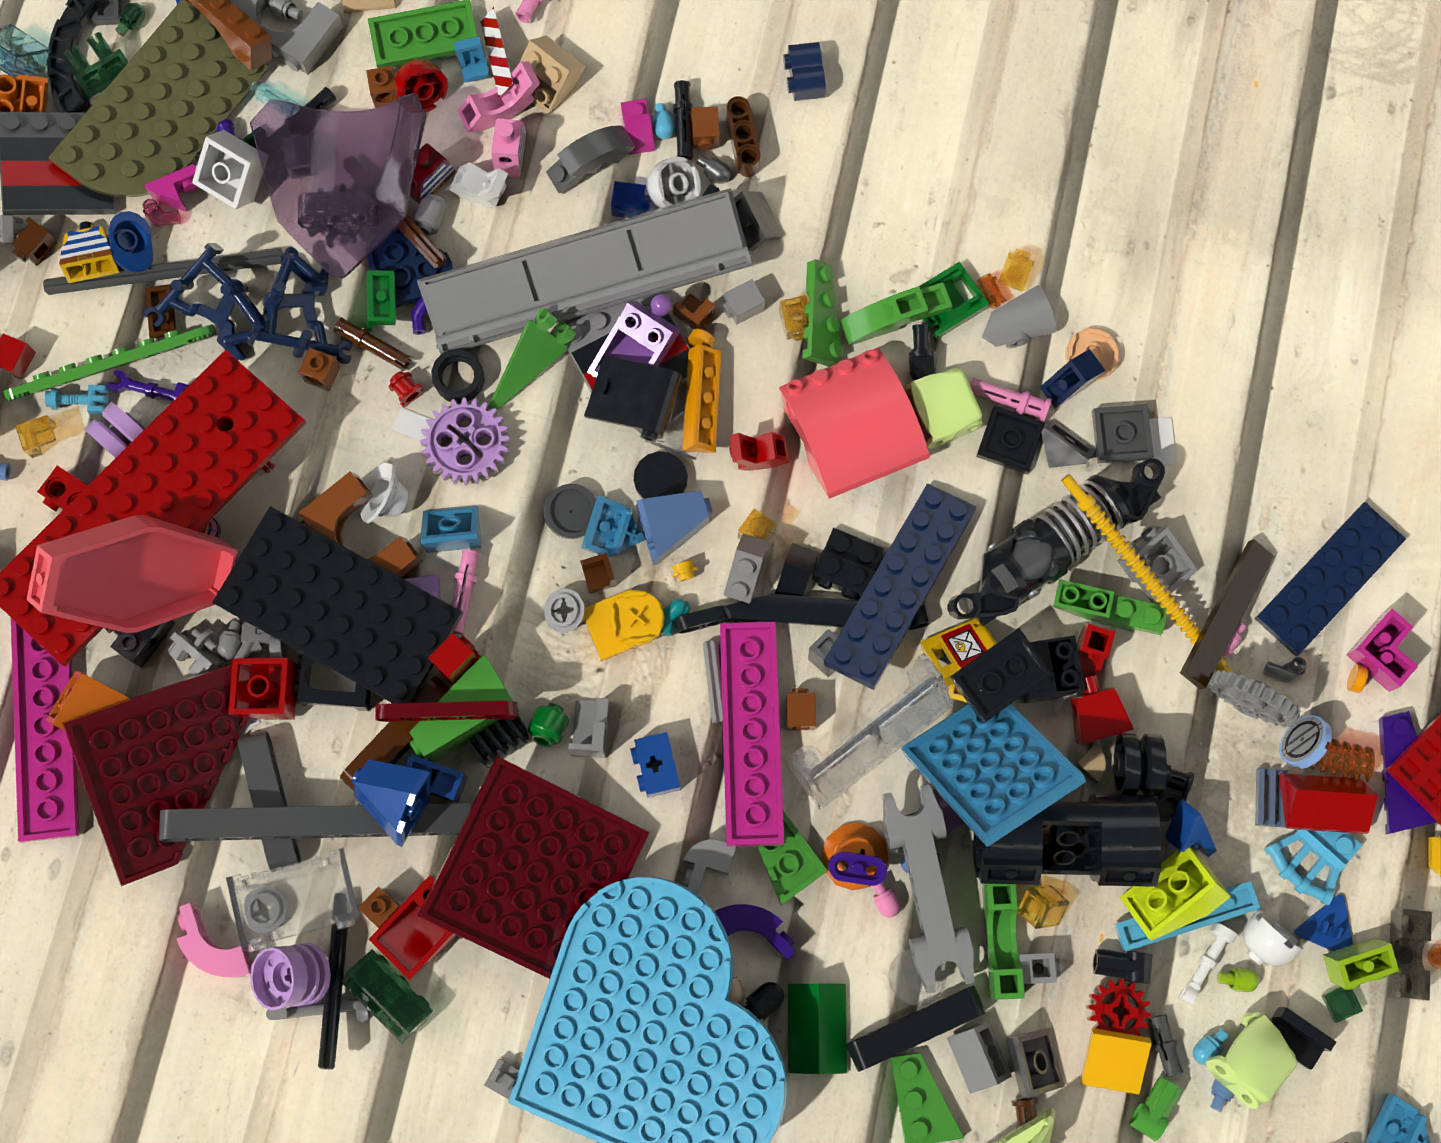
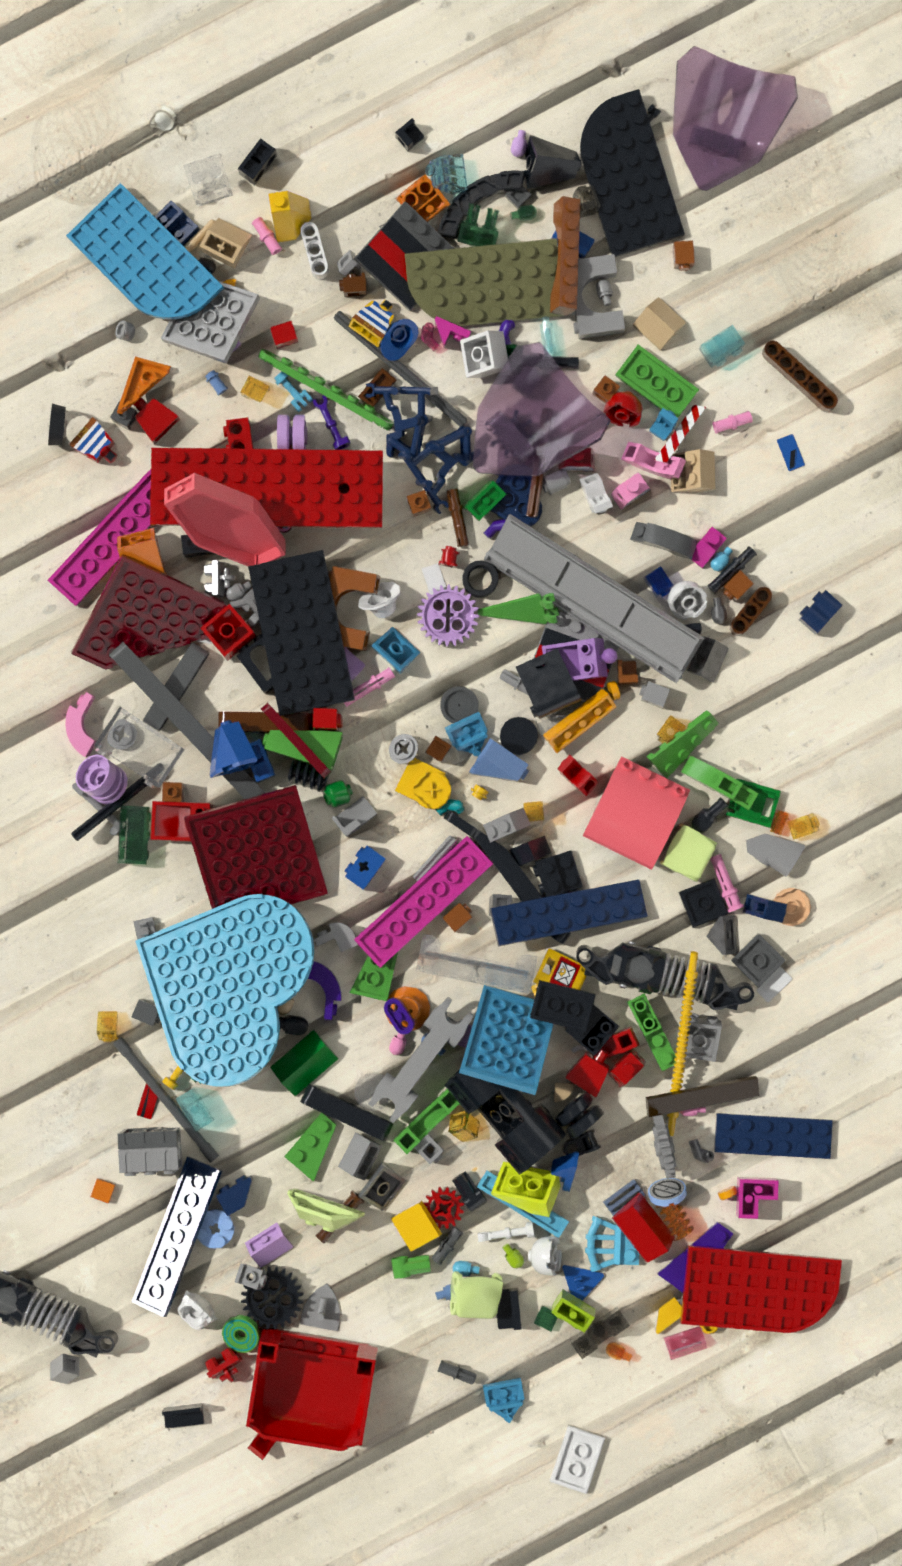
camera: 50 degrees right, 10 degrees up
none -> light grey axle [500,669,528,695]
none -> red torso [607,1049,646,1087]

